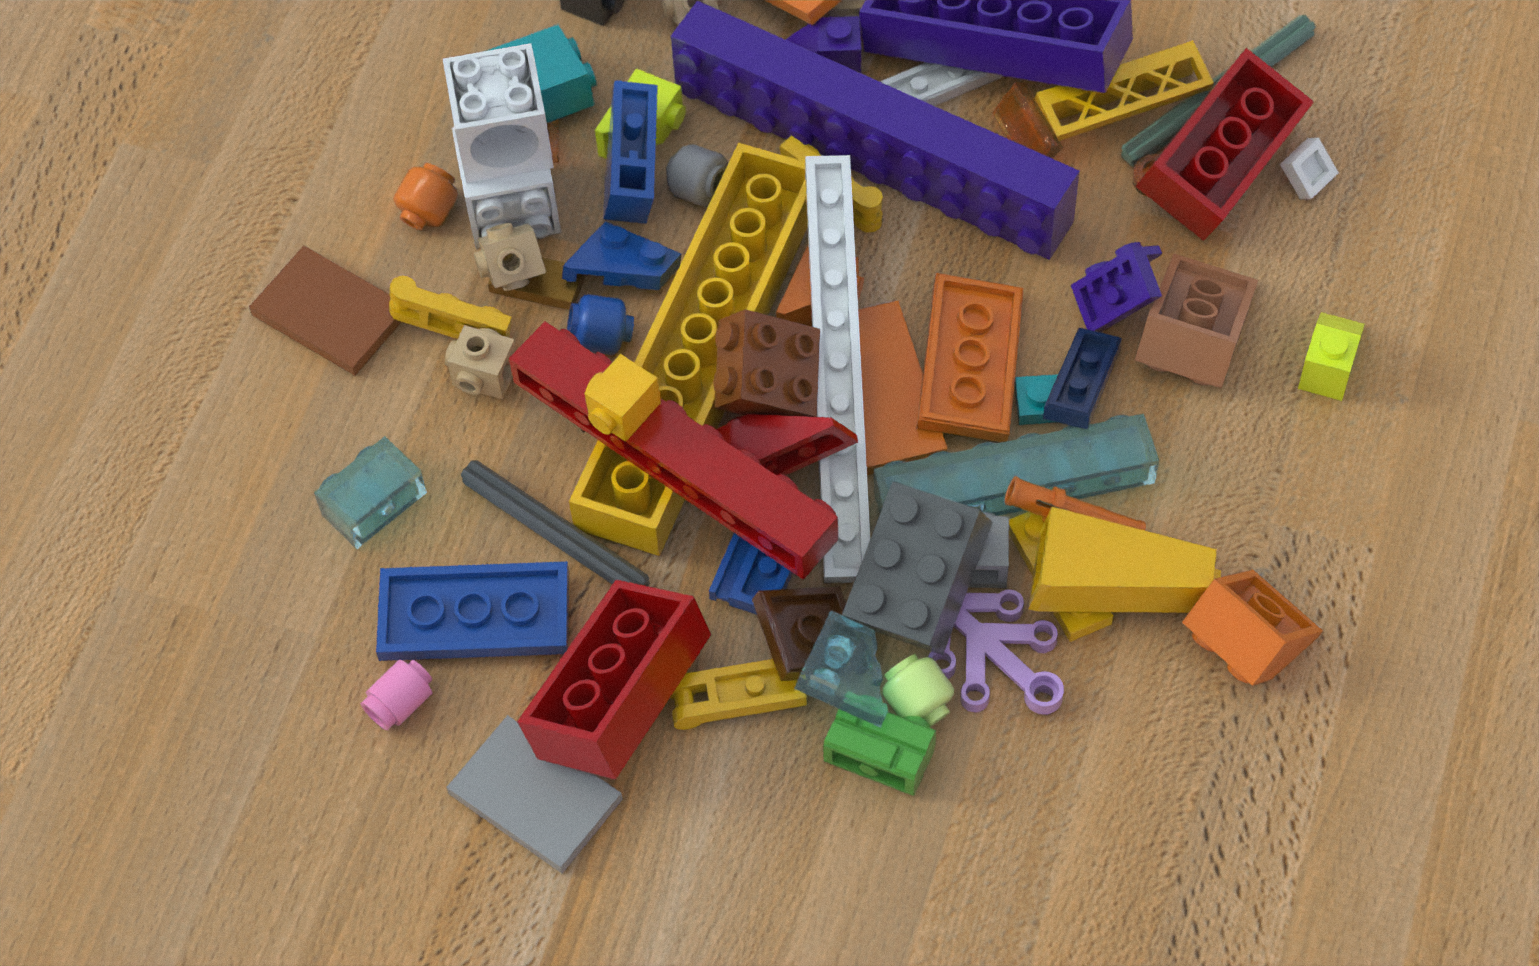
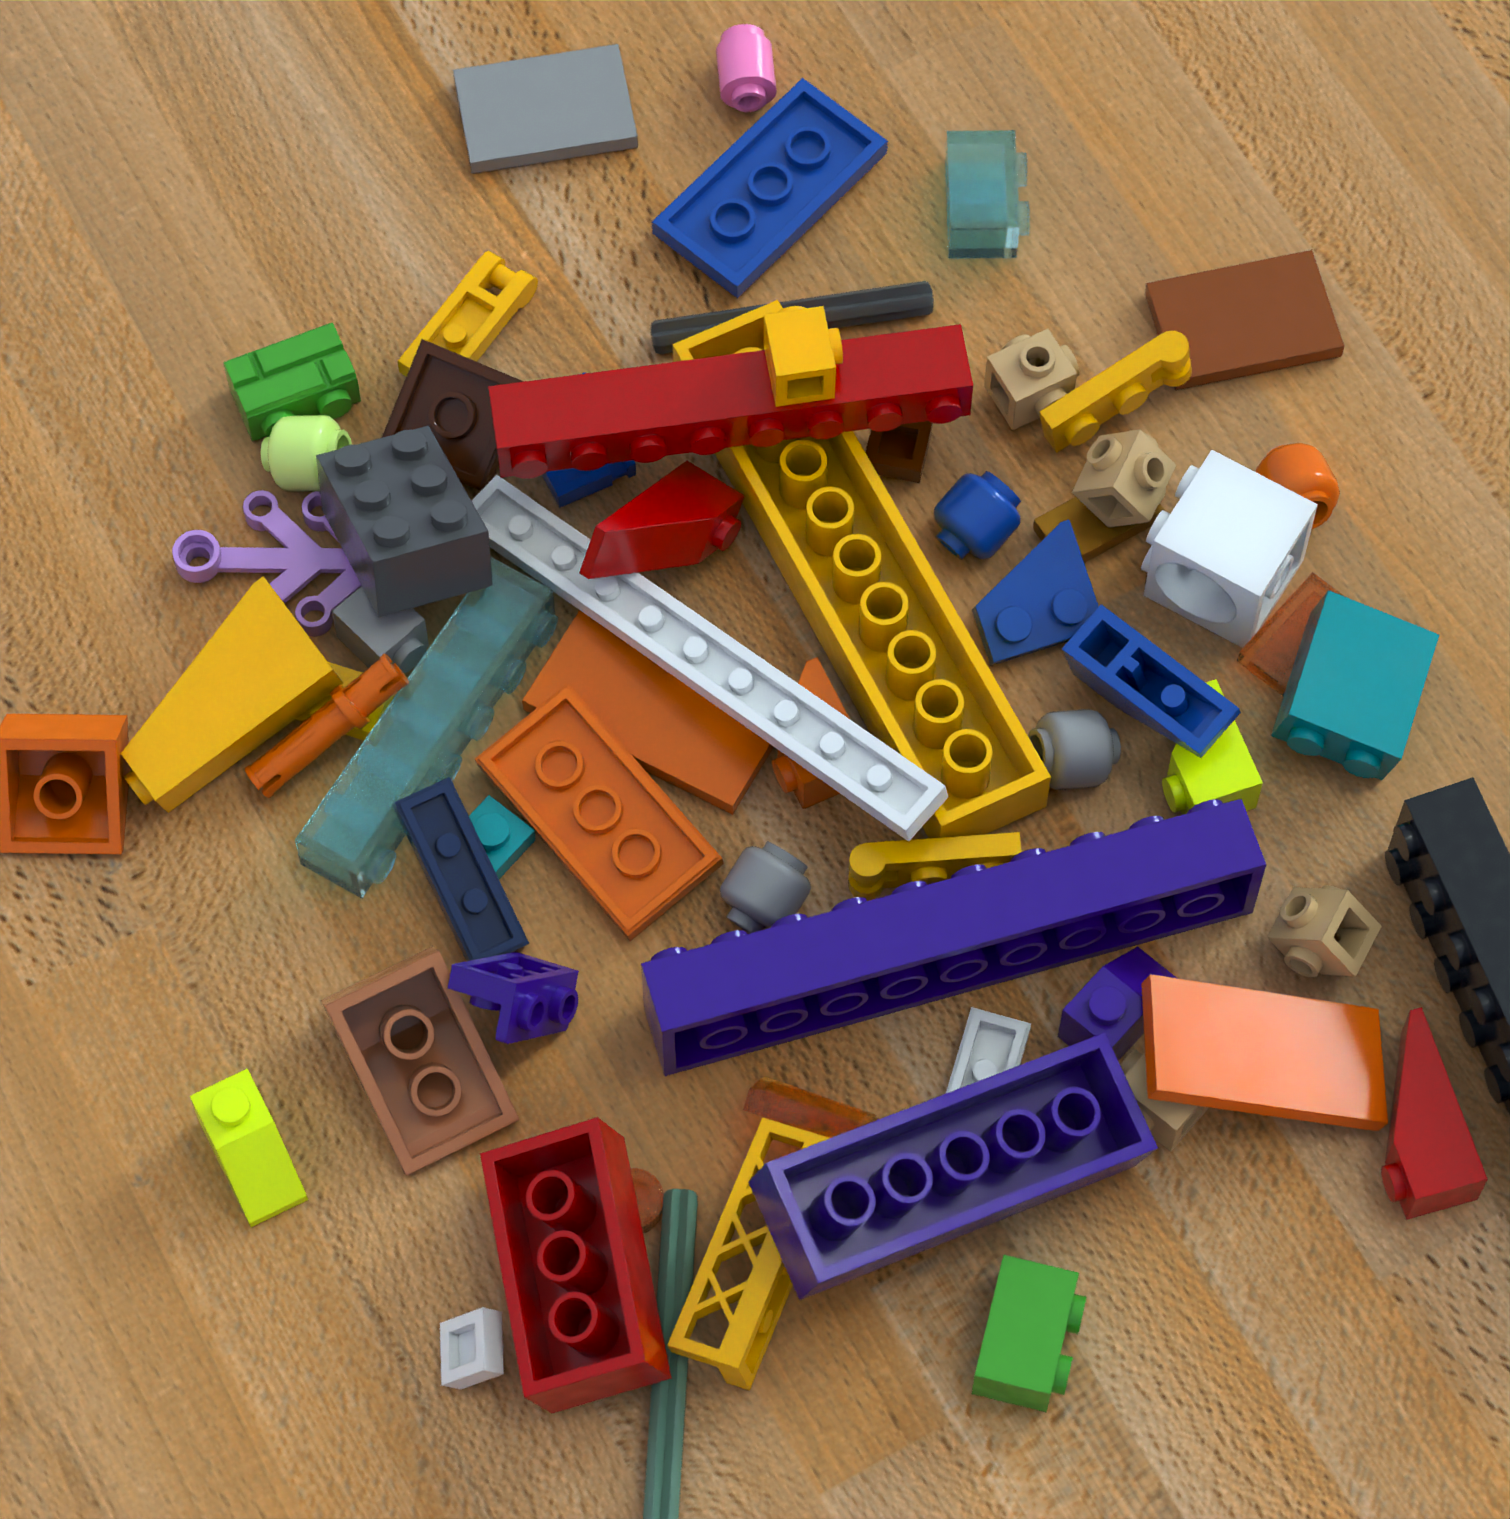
camera: 130 degrees right, 5 degrees up
white brick [443,43,554,183] -> none
red brick [517,579,712,780] -> none
dark orange brick [713,309,820,417] -> none
clear light blue wing [794,611,888,728] -> none
none -> light grey head [720,841,811,933]

